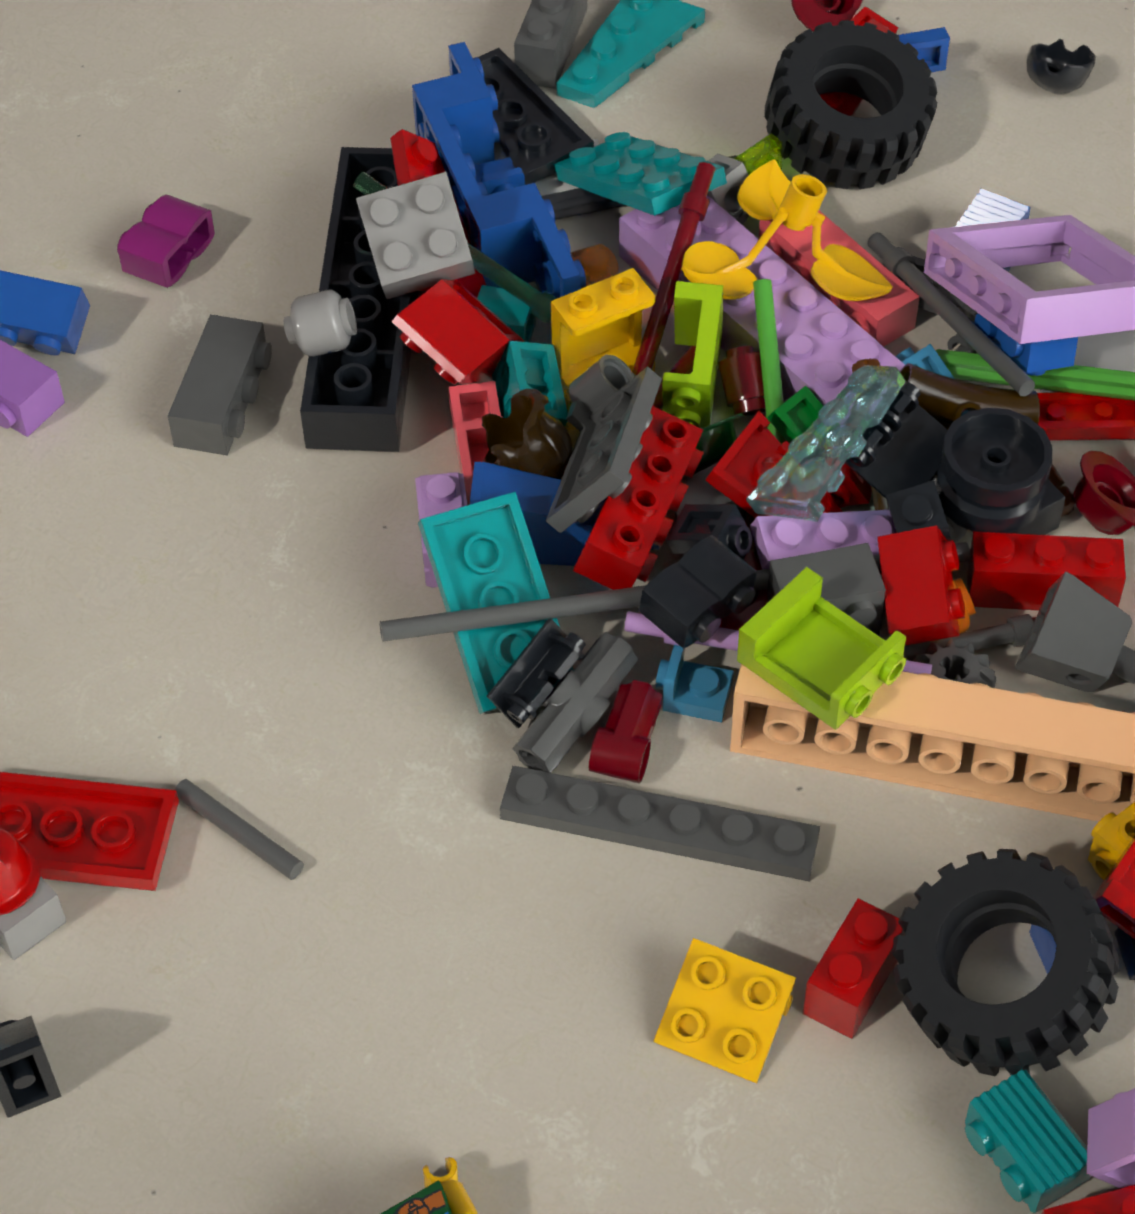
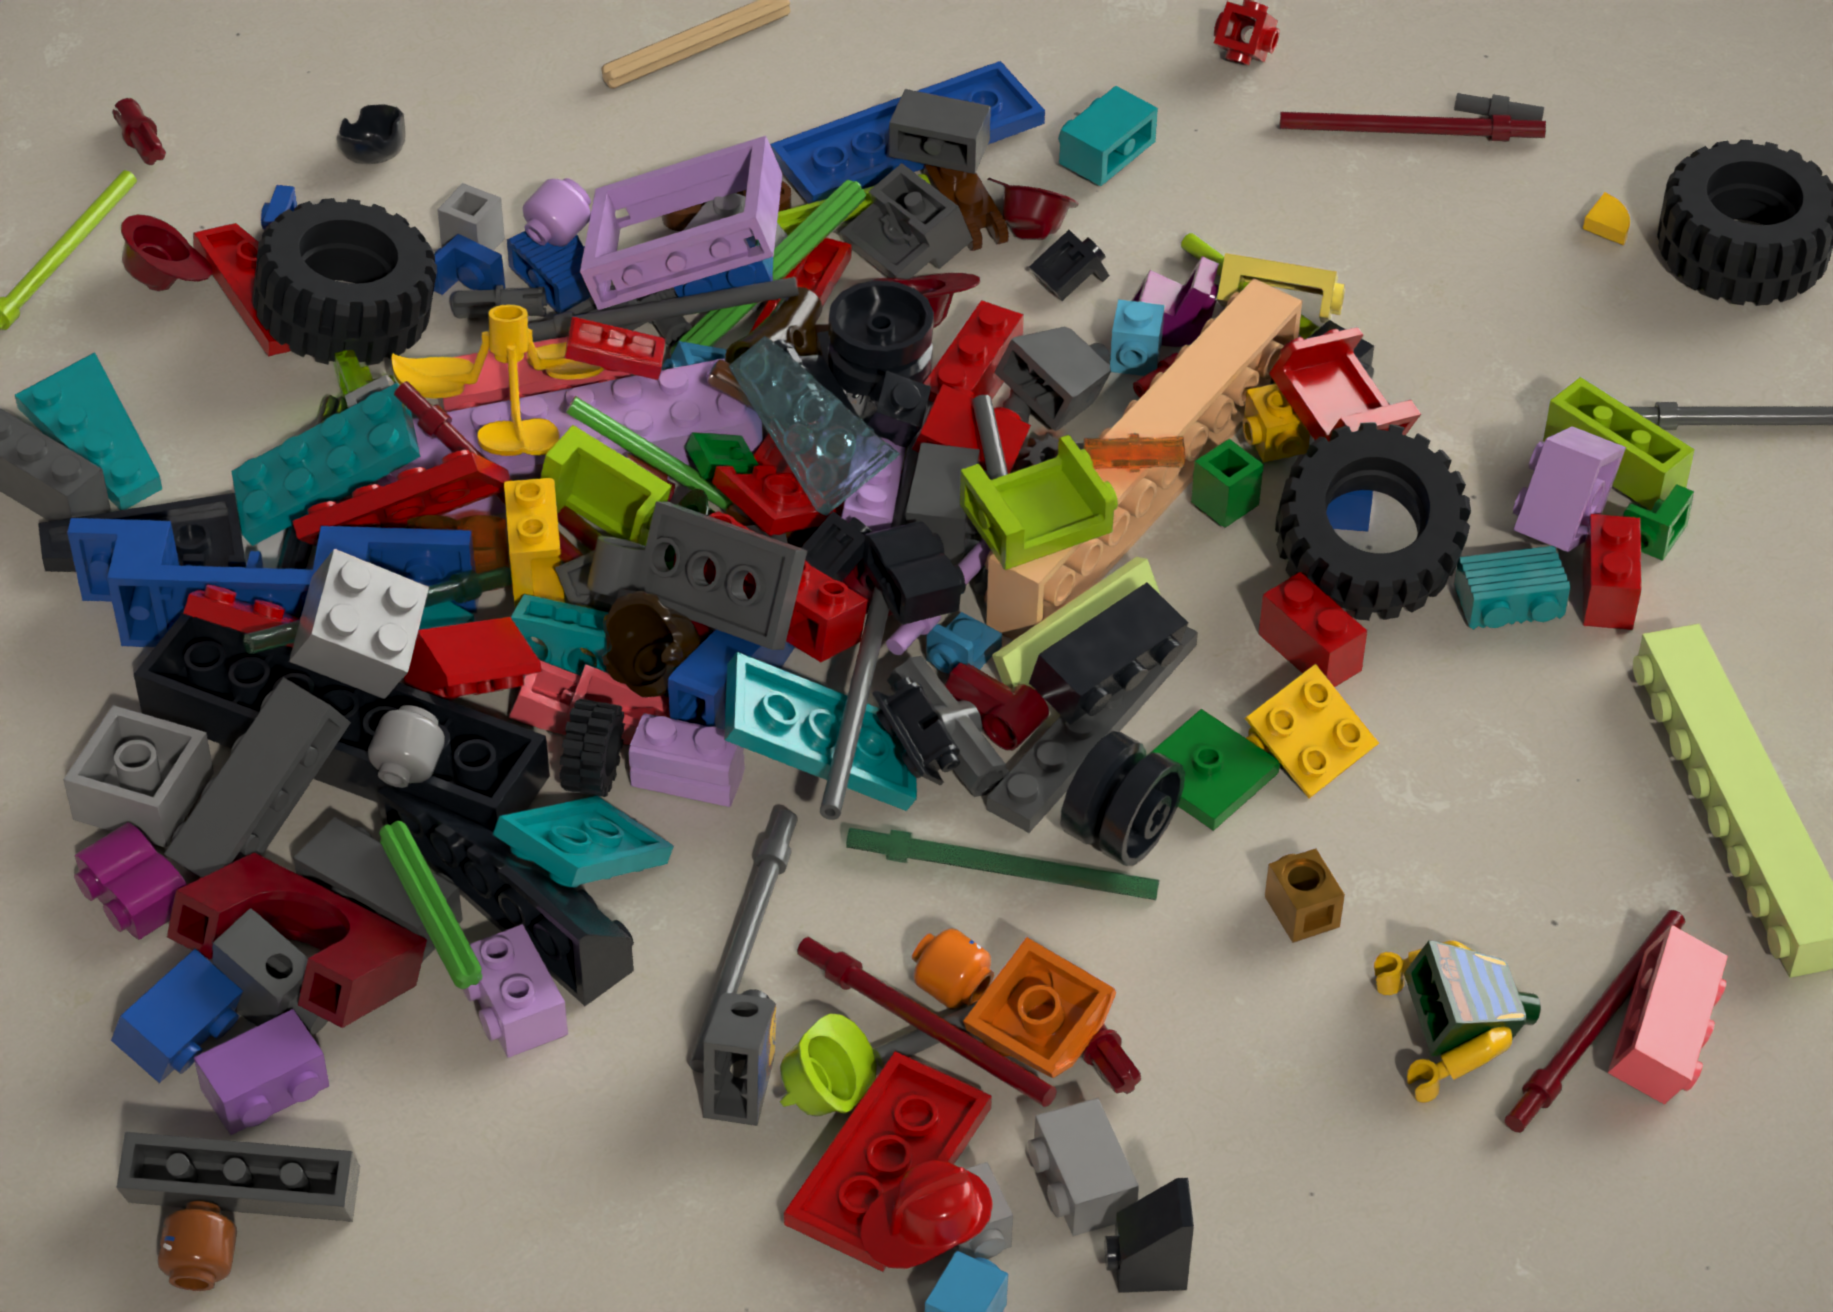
camera: 70 degrees left, 5 degrees down
none -> light grey brick [63,705,214,848]
none -> dark grey brick [165,677,351,878]
none -> dark red arch [167,852,427,1028]
none -> dark grey torso [213,908,328,1035]
none -> red plate [293,450,511,546]
none -> black wedge [377,786,634,1006]
none -> bright green axle [379,821,483,989]
none -> blue bracket [434,234,506,295]
none -> light grey brick [437,183,505,251]
none -> dark grey axle [453,285,547,319]
none -> lavender brick [463,924,568,1058]
none -> teal plate [493,796,674,887]
none -> lavender head [522,178,591,247]
none -> black tyre [559,699,625,797]
none -> red plate [564,317,665,380]
none -> dark grey bar [689,810,798,1073]
none -> dark grey torso [703,989,776,1126]
none -> lime piece [779,1013,877,1117]
none -> dark red bar [797,937,1057,1107]
none -> clear green bar [846,827,1160,901]
none -> orange head [912,928,994,1009]
none -> orange slope [963,937,1116,1078]
none -> dark grey bar [972,395,1008,480]
none -> yellowish green tile [992,557,1160,689]
none -> light grey brick [1028,1098,1139,1236]
none -> black brick [1029,582,1189,724]
none -> black wheel [1060,731,1185,866]
none -> dark red axle [1082,1024,1141,1094]
none -> clear orange pin [1083,433,1185,473]
none -> green plate [1148,709,1280,831]
none -> green brick [1191,439,1264,528]
none -> pearl gold brick [1265,848,1345,943]

